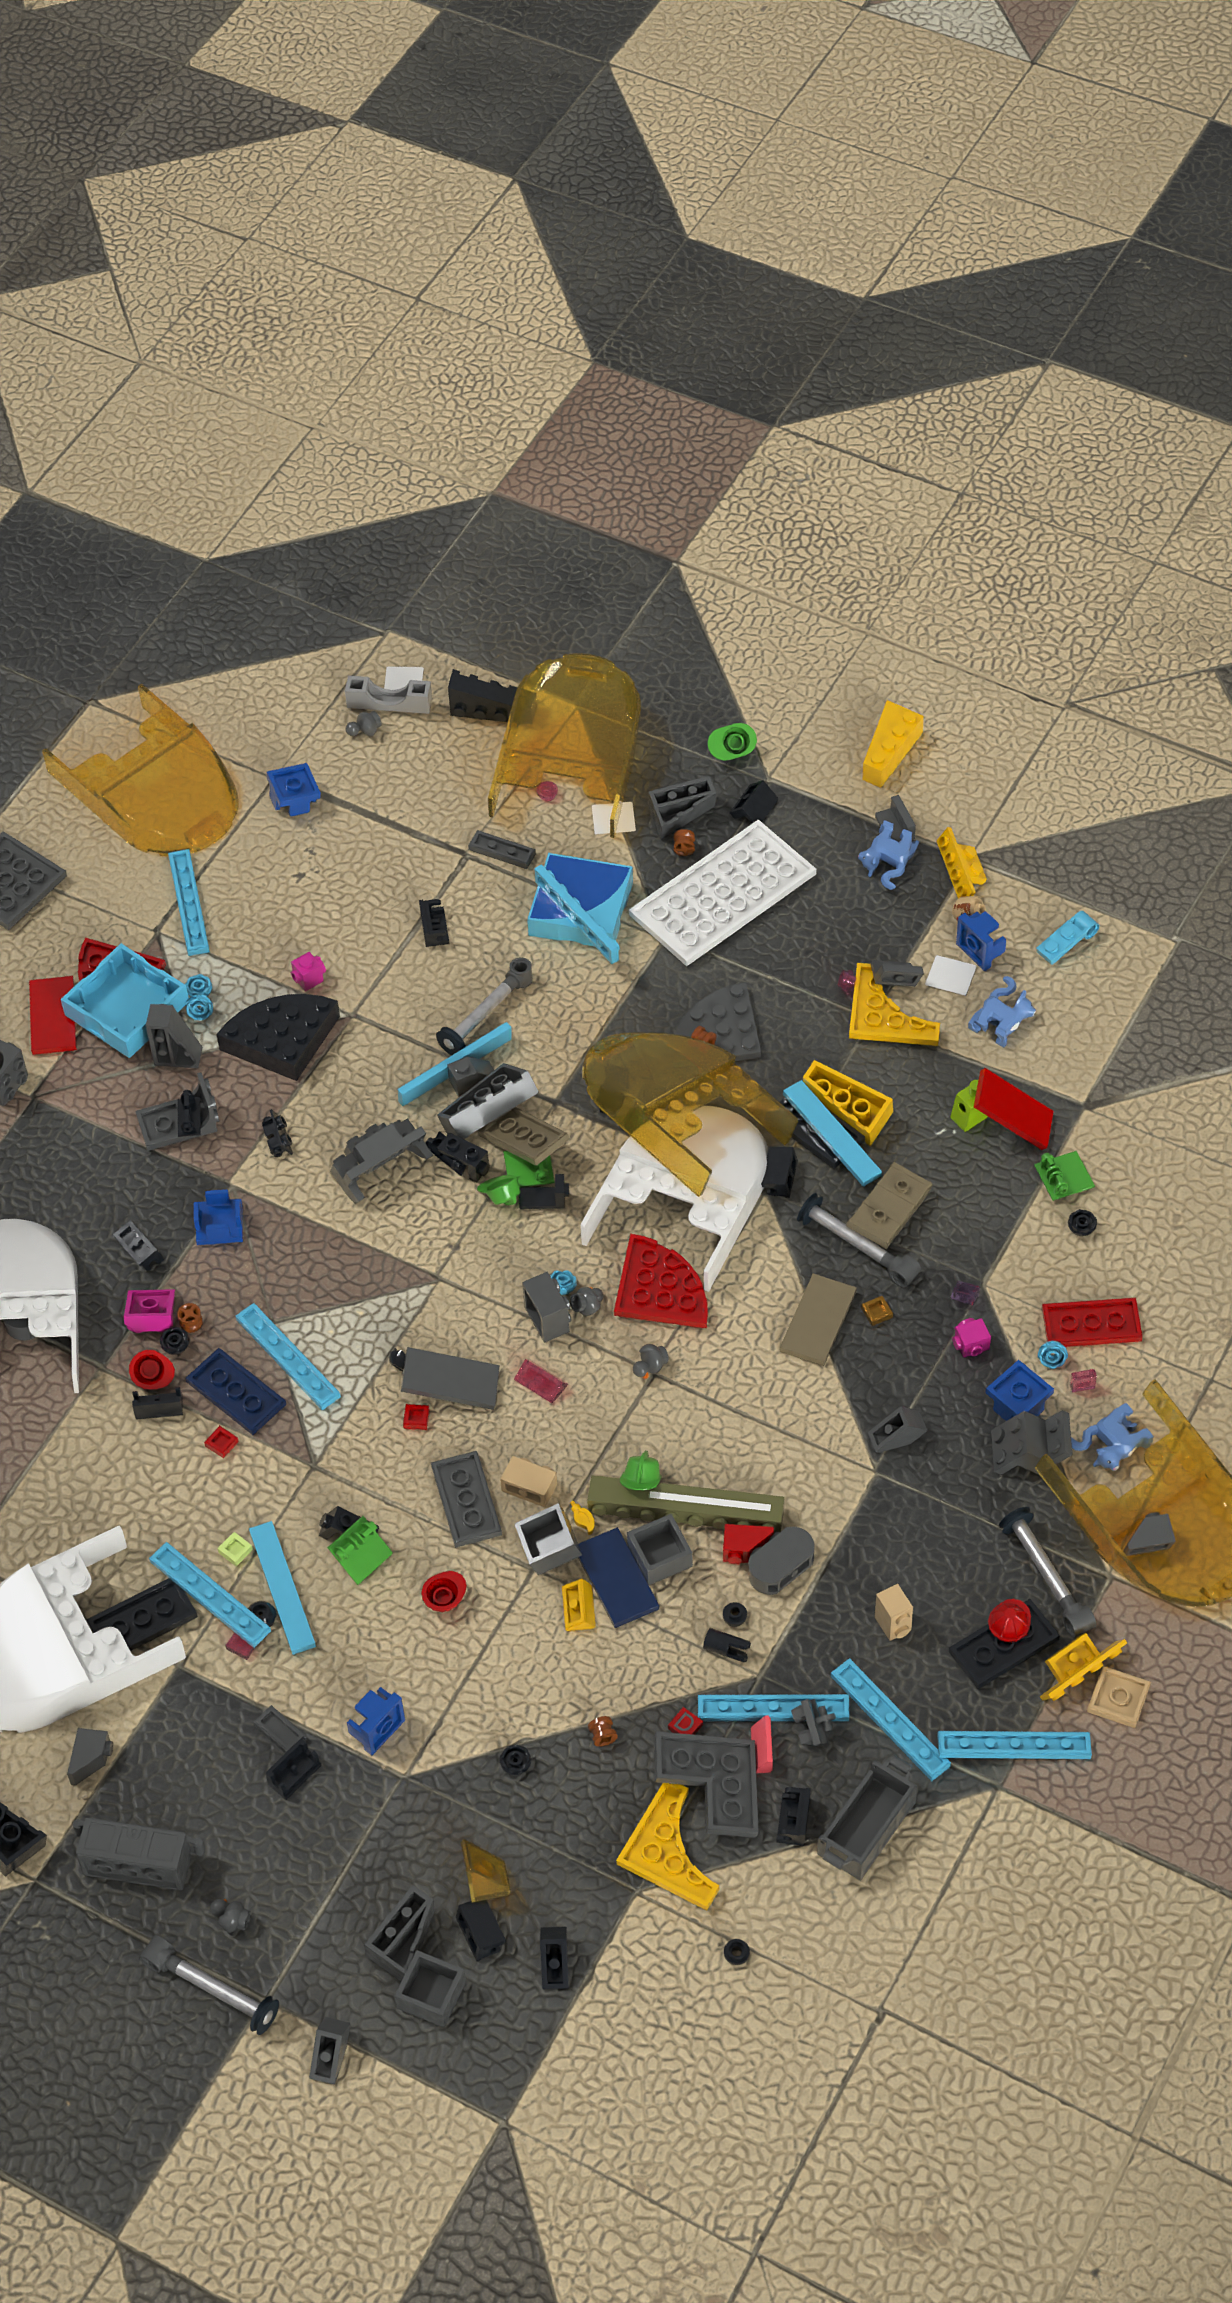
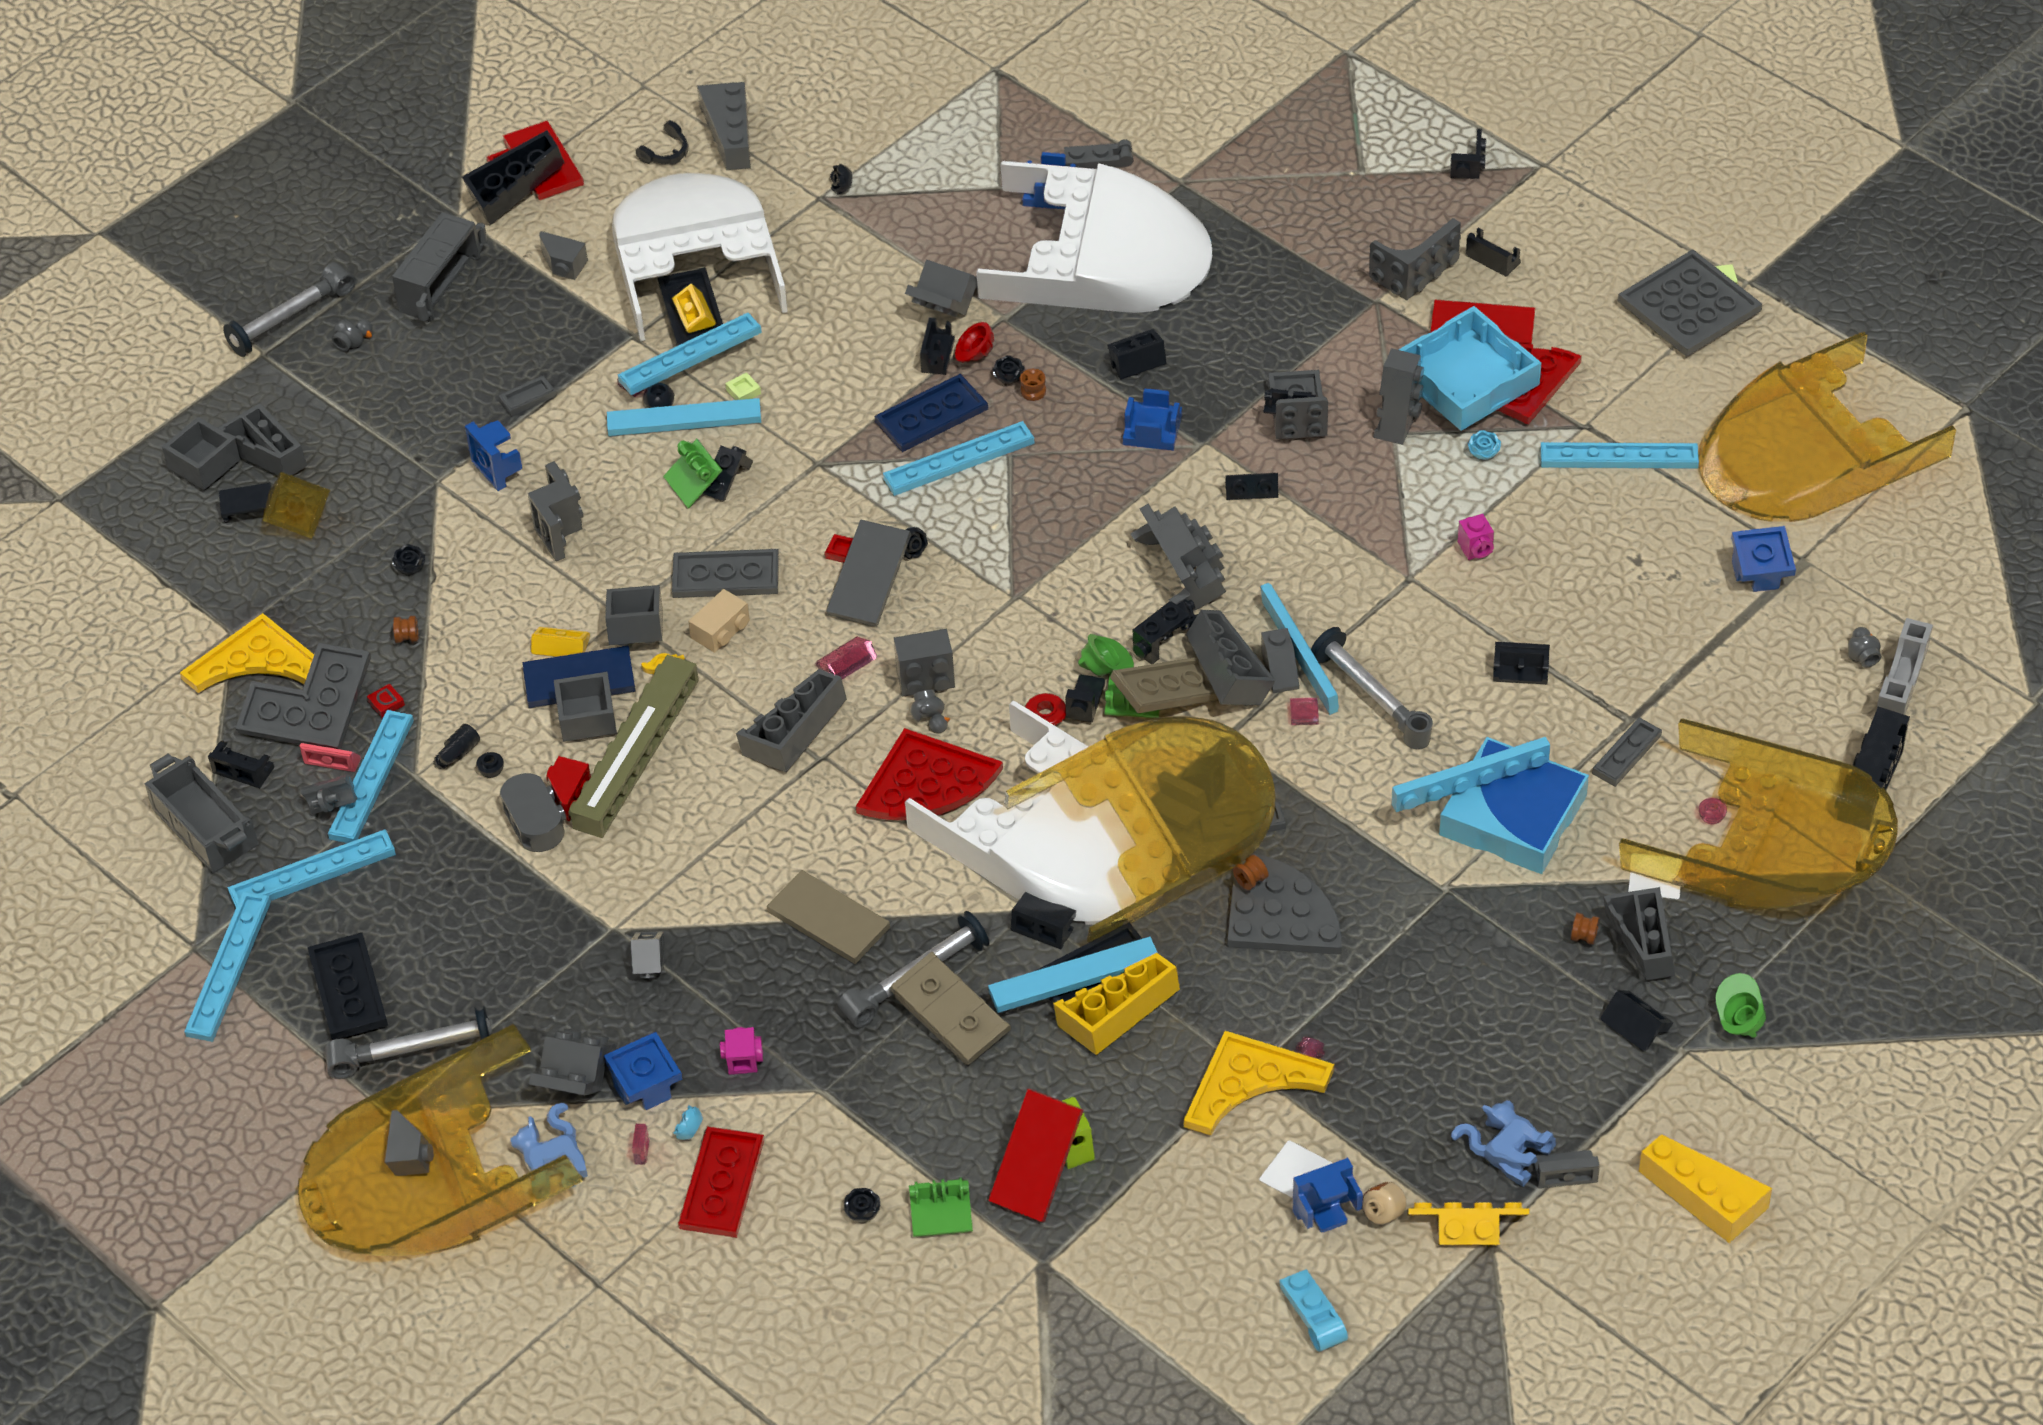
camera: 105 degrees right, 5 degrees down
dark pink slope [124,1289,175,1333] -> none
medium azure plate [185,994,213,1021] -> none
red tile [204,1425,239,1458] -> none
black brick [216,994,340,1081] -> none
black hinge [265,1738,322,1800] -> none
dark grey slope [309,2017,351,2085] -> none
white sticker [384,667,424,690] -> none
red piece [421,1571,467,1613] -> none
black slope [540,1927,569,1989] -> none
medium azure plate [550,1270,577,1295] -> none
bright green piece [620,1450,662,1490] -> none
white plate [629,820,816,966] -> none
dark grey animal [633,1344,669,1379] -> none
black plate [724,1939,750,1965] -> none
pearl gold tile [861,1296,893,1326] -> none
dark grey panel [871,960,924,987] -> none
tan brick [875,1584,913,1641] -> none
clear purple tile [951,1281,980,1305] -> none
medium blue animal [968,976,1036,1048] -> none
red piece [988,1599,1031,1642] -> none
yellow bracket [1040,1633,1127,1701] -> none
tan tile [1087,1666,1151,1728] -> none
none -> dark grey bracket [528,461,584,562]
none -> yellow slope [672,284,716,333]
none -> dark grey wedge [736,669,847,772]
none -> dark grey bracket [905,259,978,317]
none -> red piece [1025,693,1066,726]
none -> clear pink tile [1290,698,1319,725]

